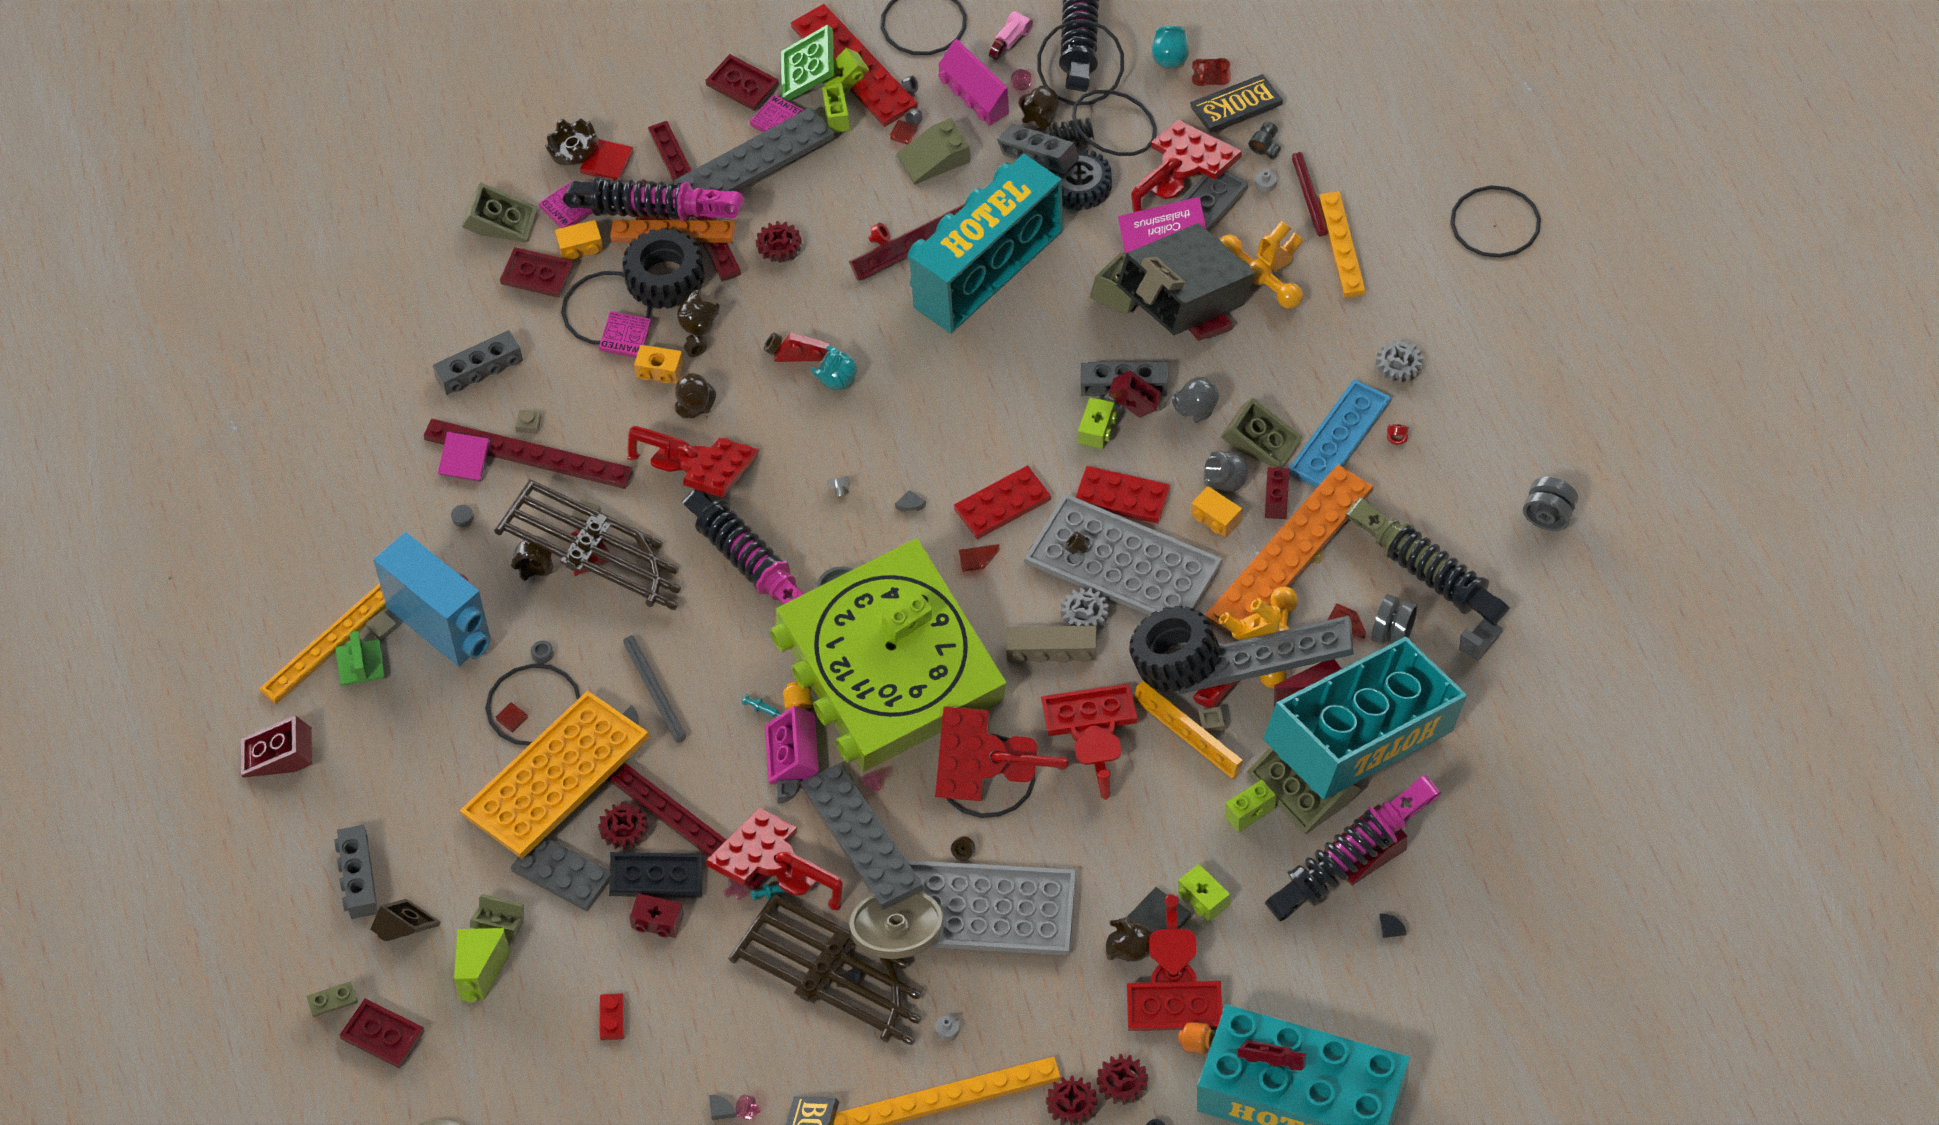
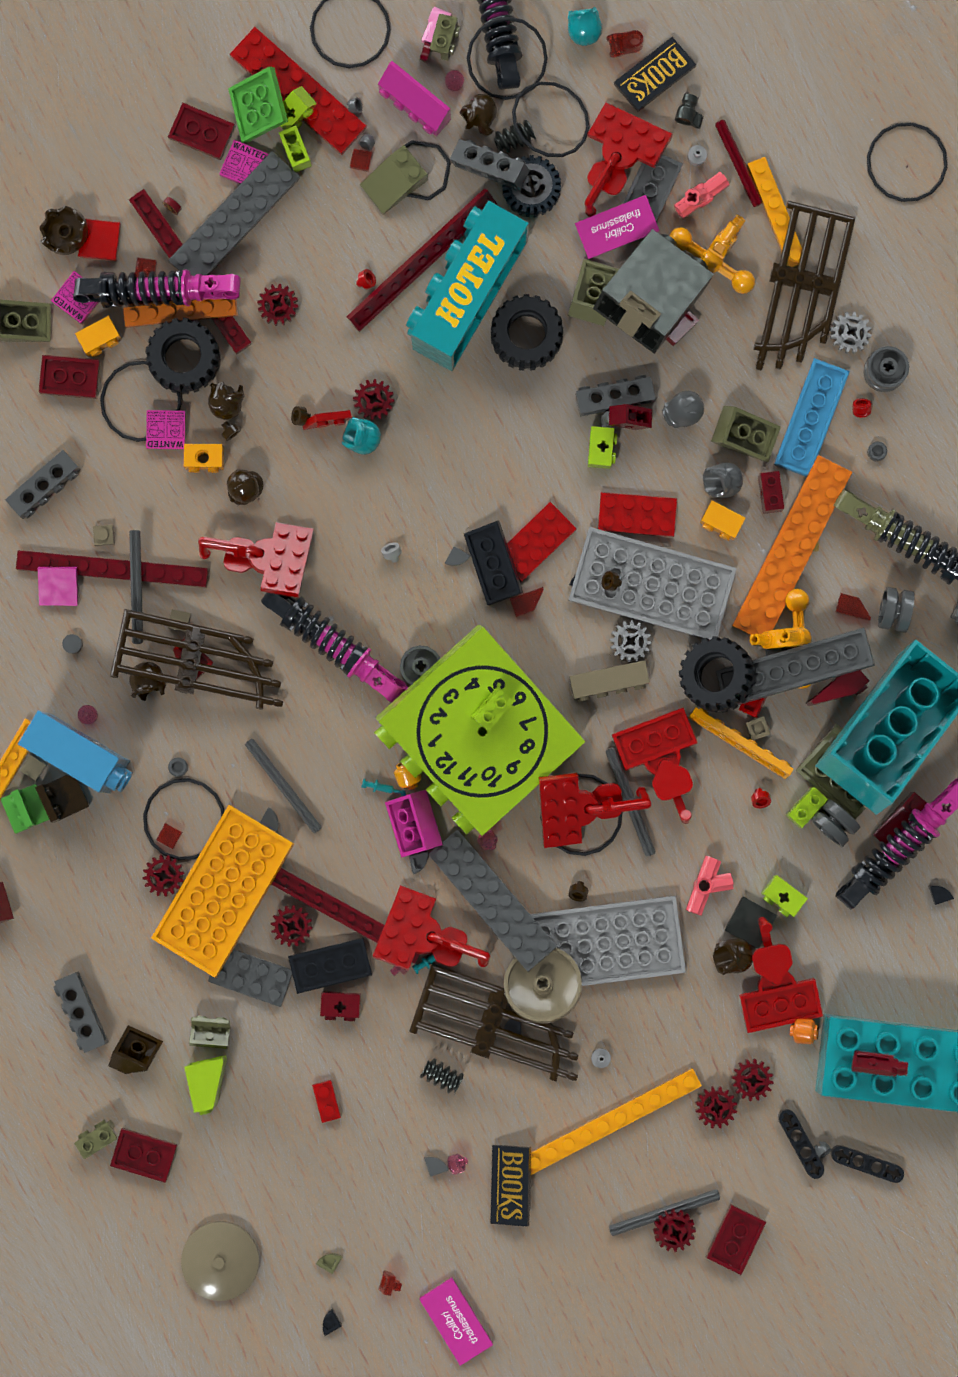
camera: 15 degrees left, 30 degrees up
none -> dark brown bracket [35,774,89,823]
none -> dark grey axle [129,530,143,644]
none -> dark red gear [142,855,185,897]
none -> dark red tile [162,197,182,215]
none -> dark red gear [353,379,395,421]
none -> black piece [405,140,451,200]
none -> pearl dark grey piece [420,1058,464,1094]
none -> olive bracket [430,13,460,61]
none -> black tile [464,521,523,606]
none -> black tyre [491,294,563,371]
none -> dark grey axle [606,747,655,856]
none -> coral piece [674,172,730,219]
none -> coral piece [685,856,733,916]
none -> red tile [751,788,771,809]
none -> dark brown piece [753,201,856,371]
none -> dark grey wheel [811,799,861,848]
none -> dark grey wheel [863,346,910,392]
none -> dark grey tile [867,441,887,461]

